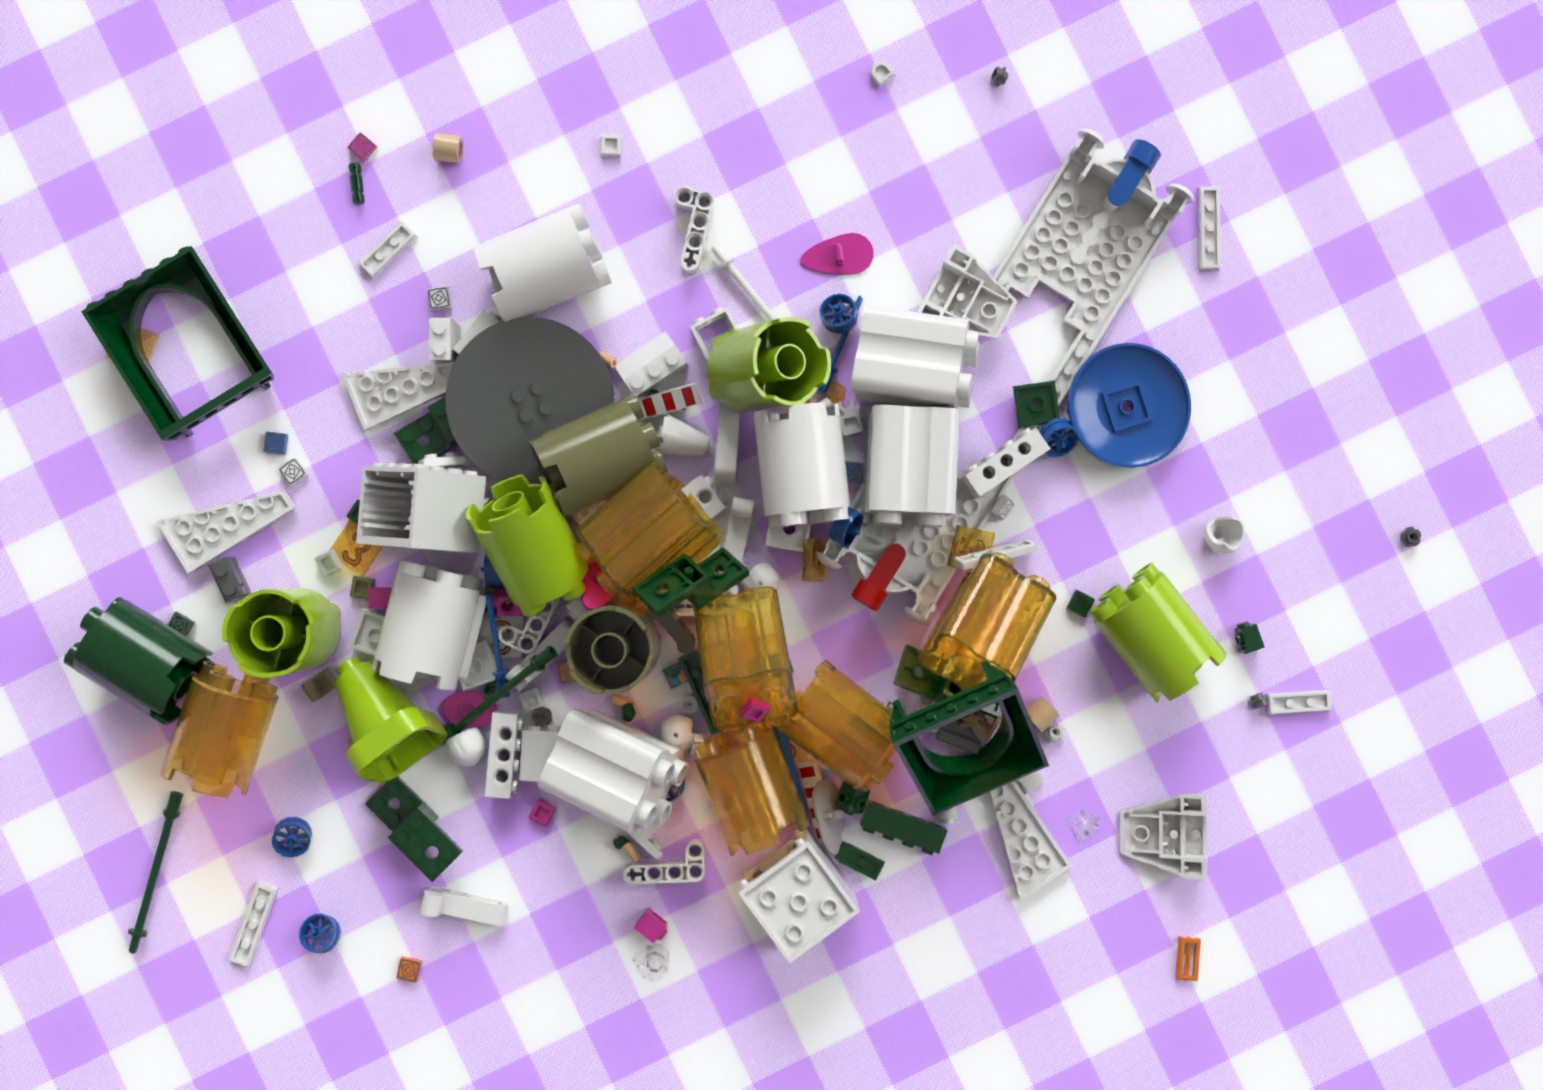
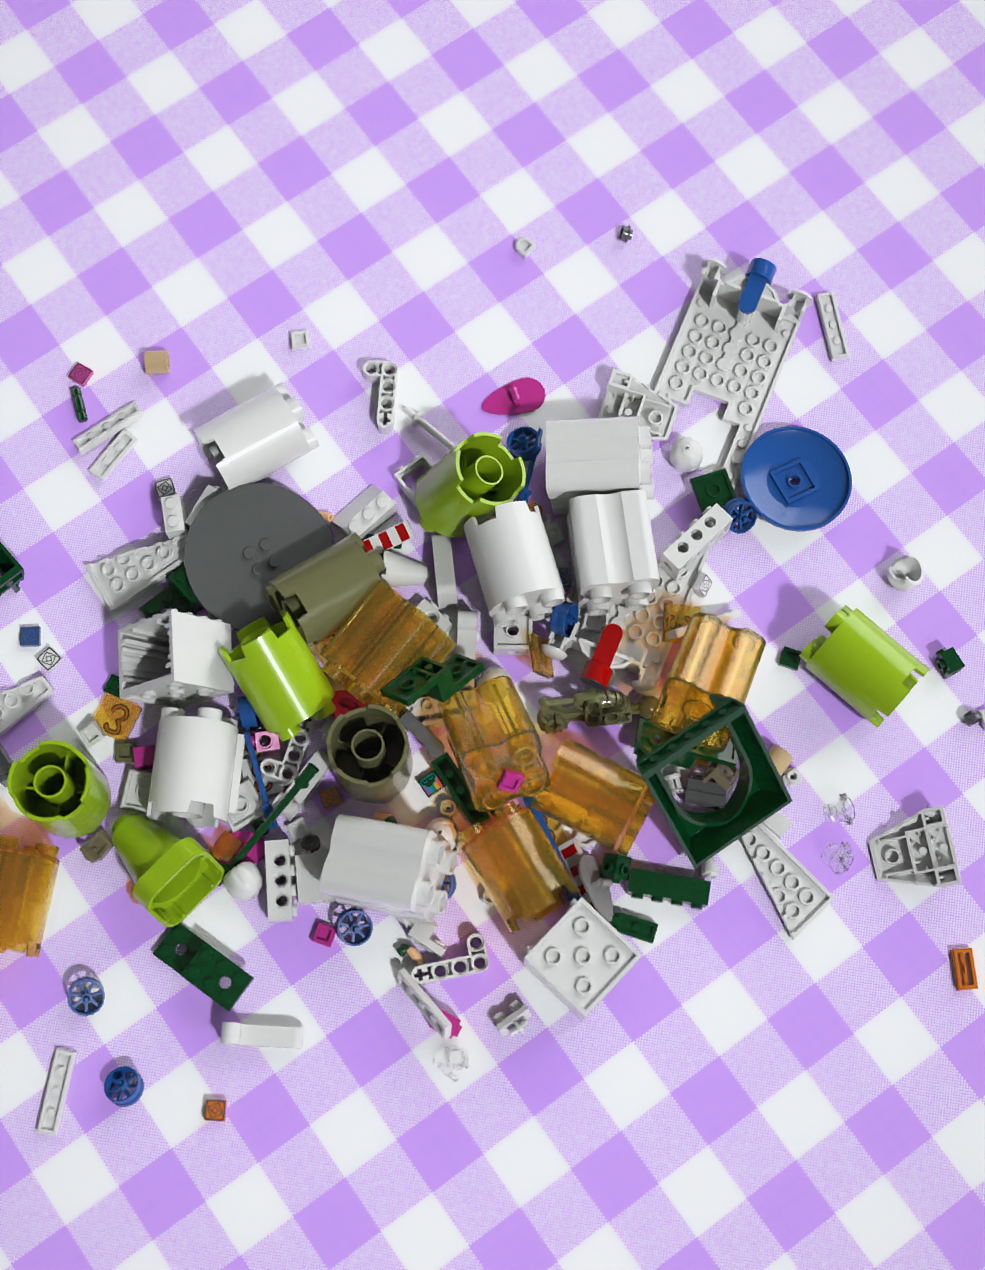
camera: 15 degrees left, 15 degrees down
none -> white tile [72,401,144,455]
none -> clear yellow bracket [208,830,242,862]
none -> blue wheel [335,908,373,946]
none -> white tile [397,968,452,1040]
none -> white hips [493,1000,532,1037]
none -> olive arm [536,688,661,735]
none -> white piece [669,437,704,472]
none -> clear piece [823,793,855,826]

